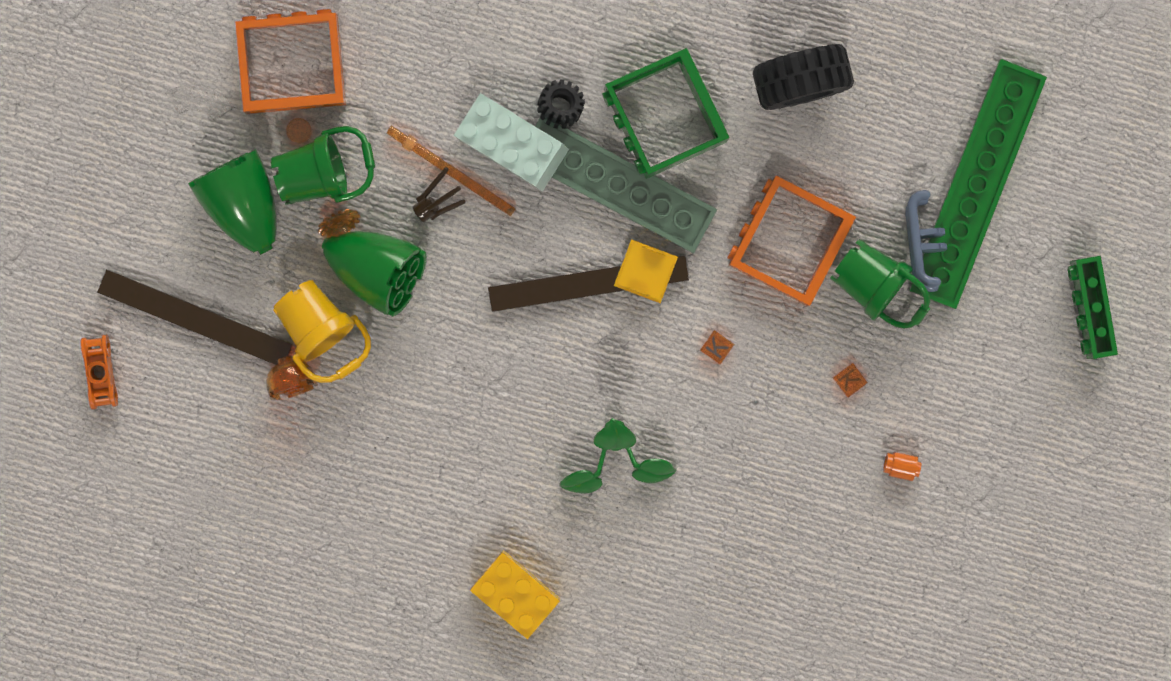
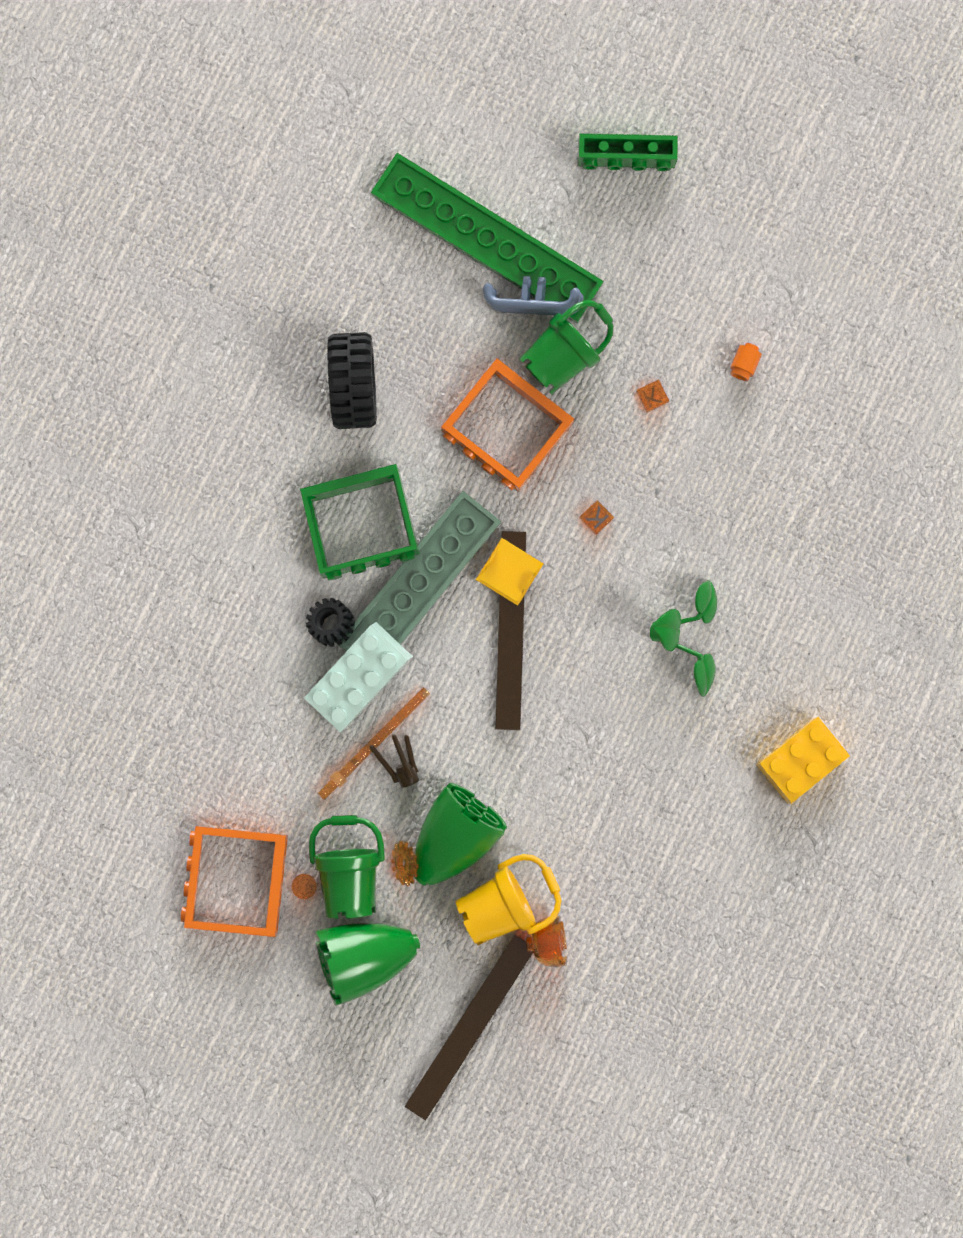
camera: 85 degrees left, 5 degrees down
orange piece [81,334,118,410] -> none

